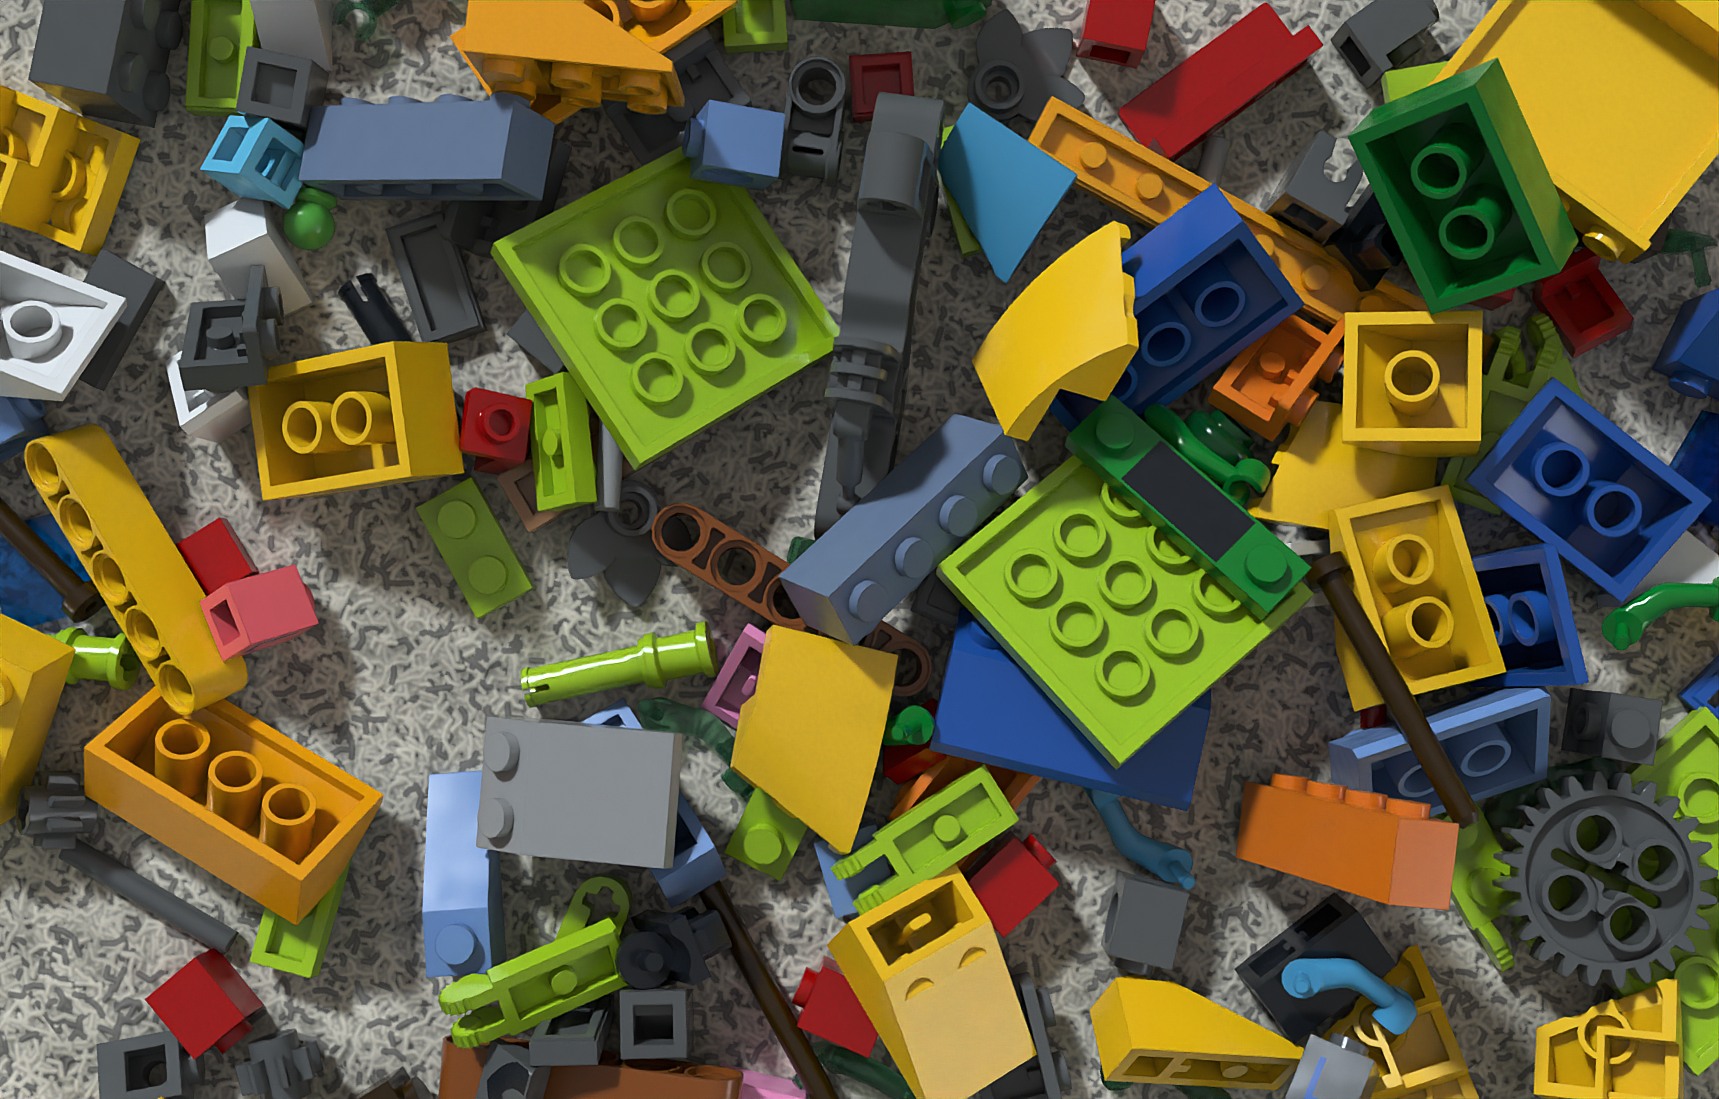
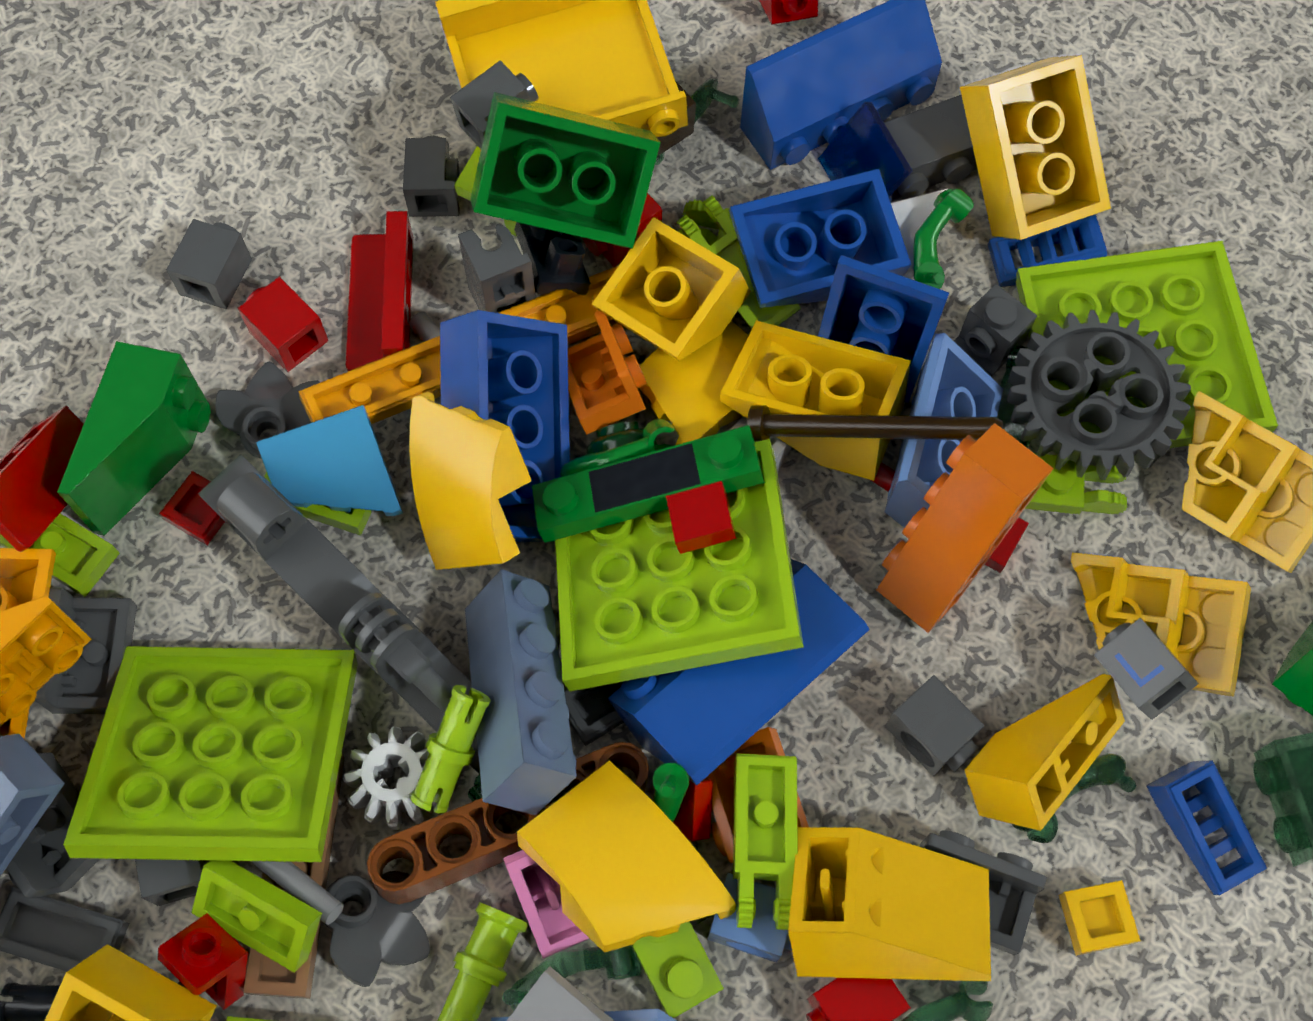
camera: 60 degrees left, 20 degrees down
medium blue brick [682,99,785,191] -> none
dark grey piece [777,56,847,188] -> none
red brick [963,830,1060,938] -> none
dark azure piece [1083,787,1195,889] -> none
black hinge [1235,892,1397,1044] -> none
dark azure piece [1281,958,1417,1035] -> none
red bracket [1532,247,1634,359] -> none
none -> white gear [343,726,436,830]
none -> lime pin [410,685,491,814]
none -> dark grey brick [450,60,539,149]
none -> red tile [666,481,737,554]

